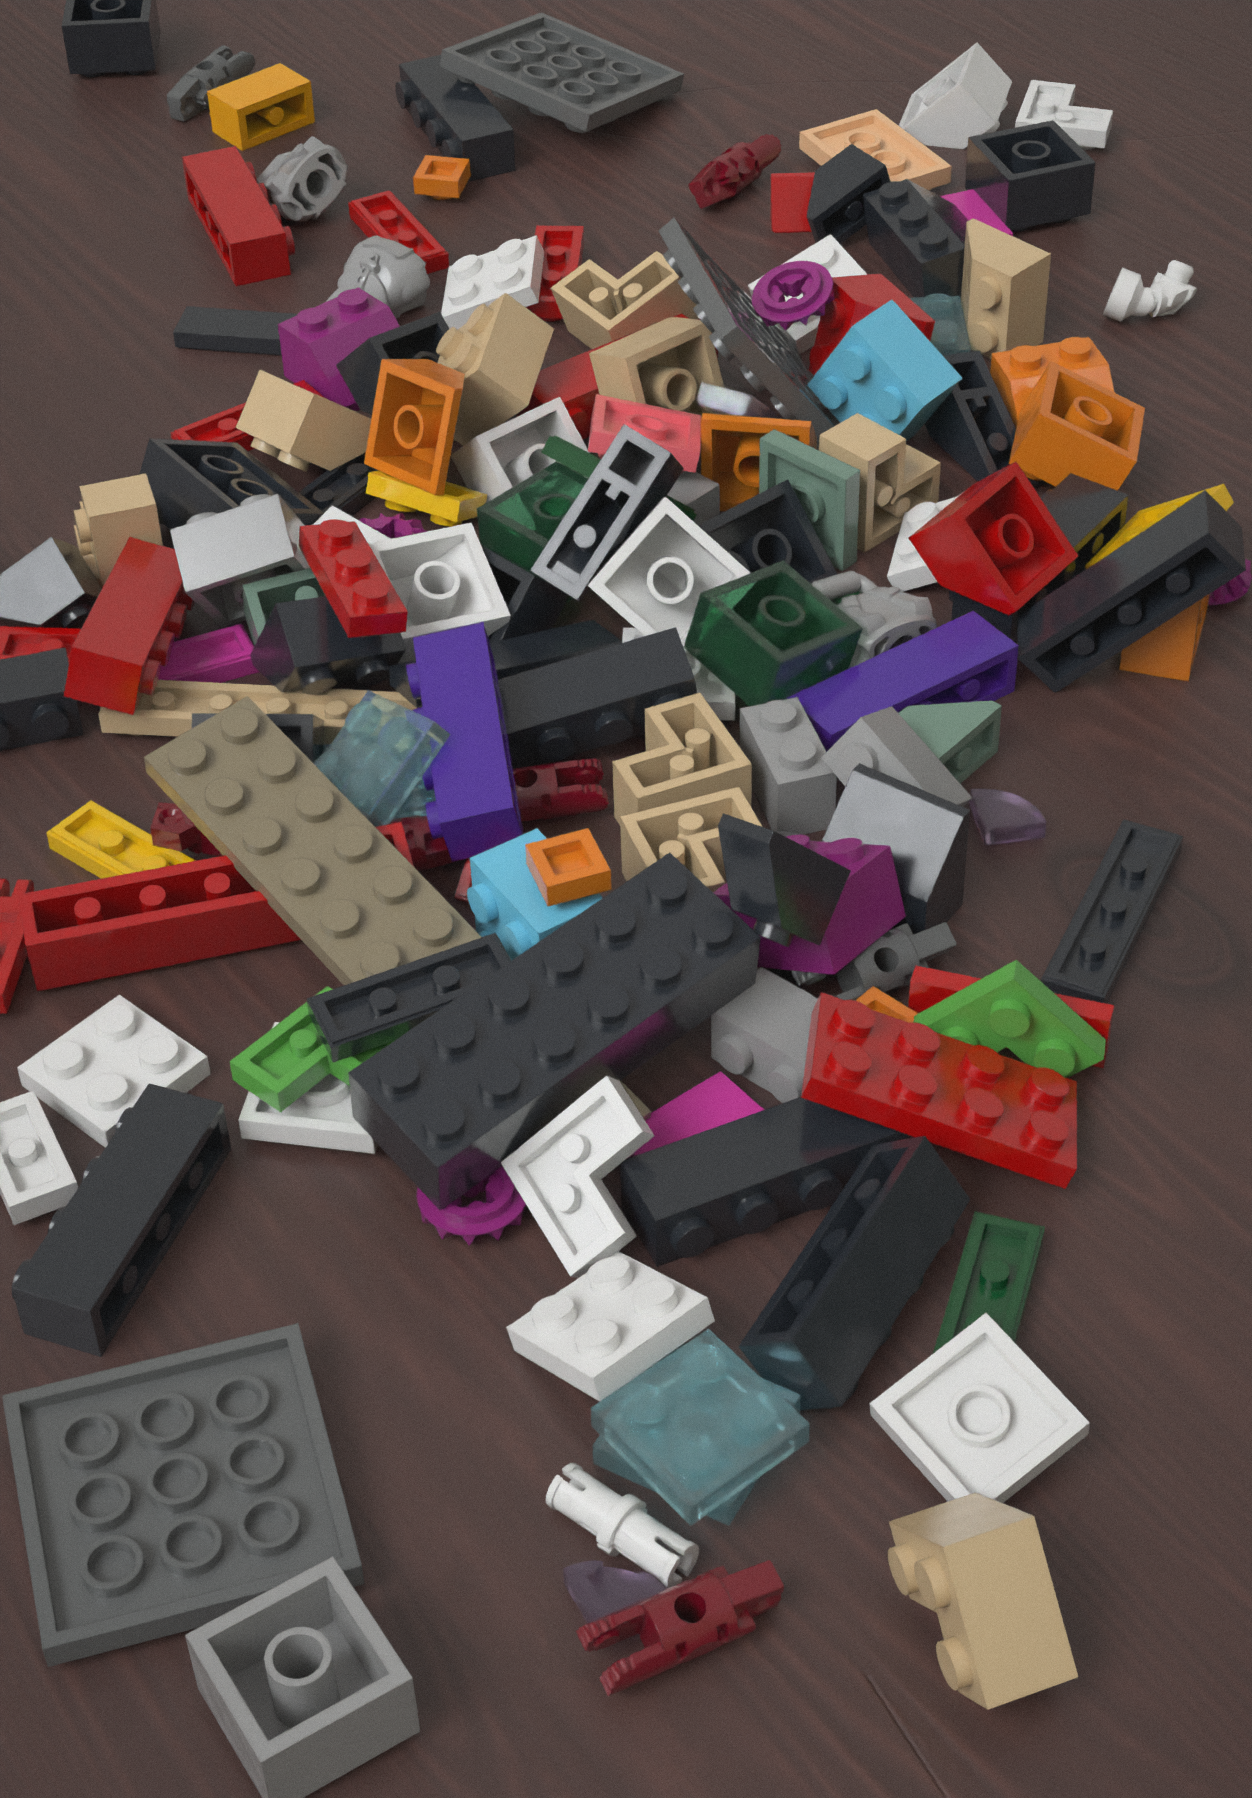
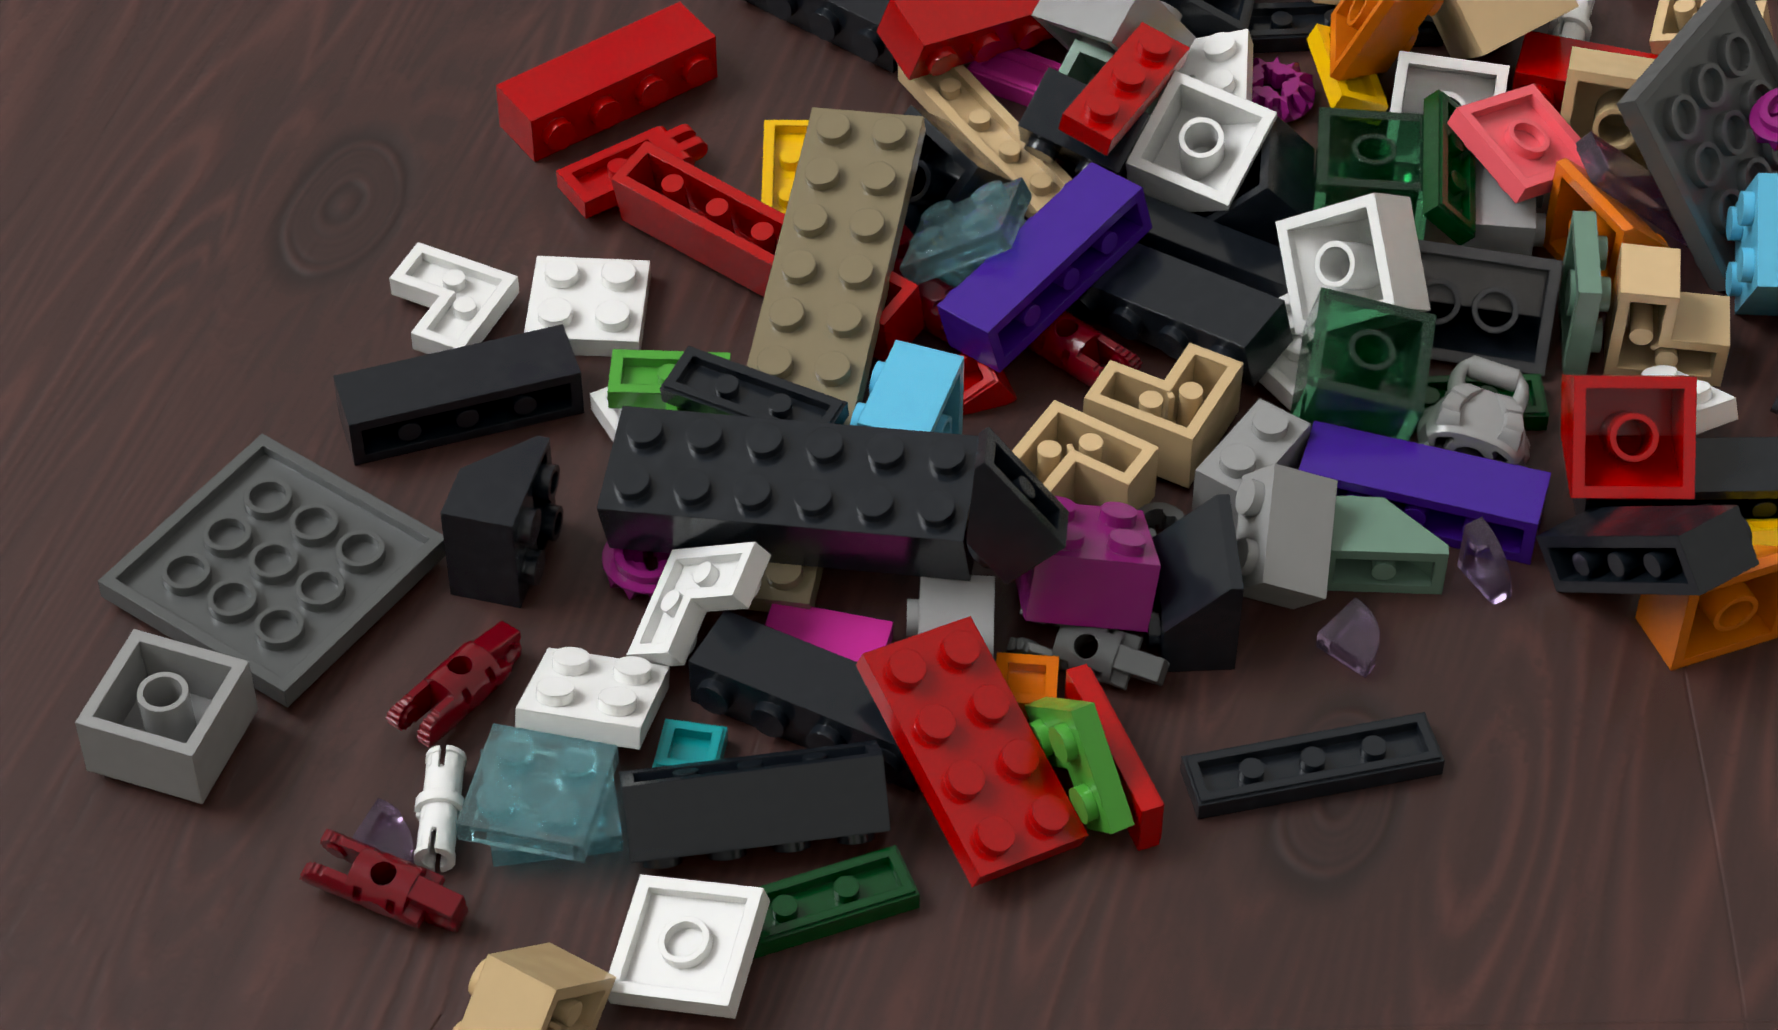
camera: 50 degrees right, 5 degrees up
orange plate [525,828,612,907] -> none
slope [530,424,684,602] -> none
none -> dark red hinge [385,621,522,748]
none -> black slope [440,436,564,608]
none -> teal tile [652,718,728,768]
none -> clear purple tile [1457,517,1512,605]

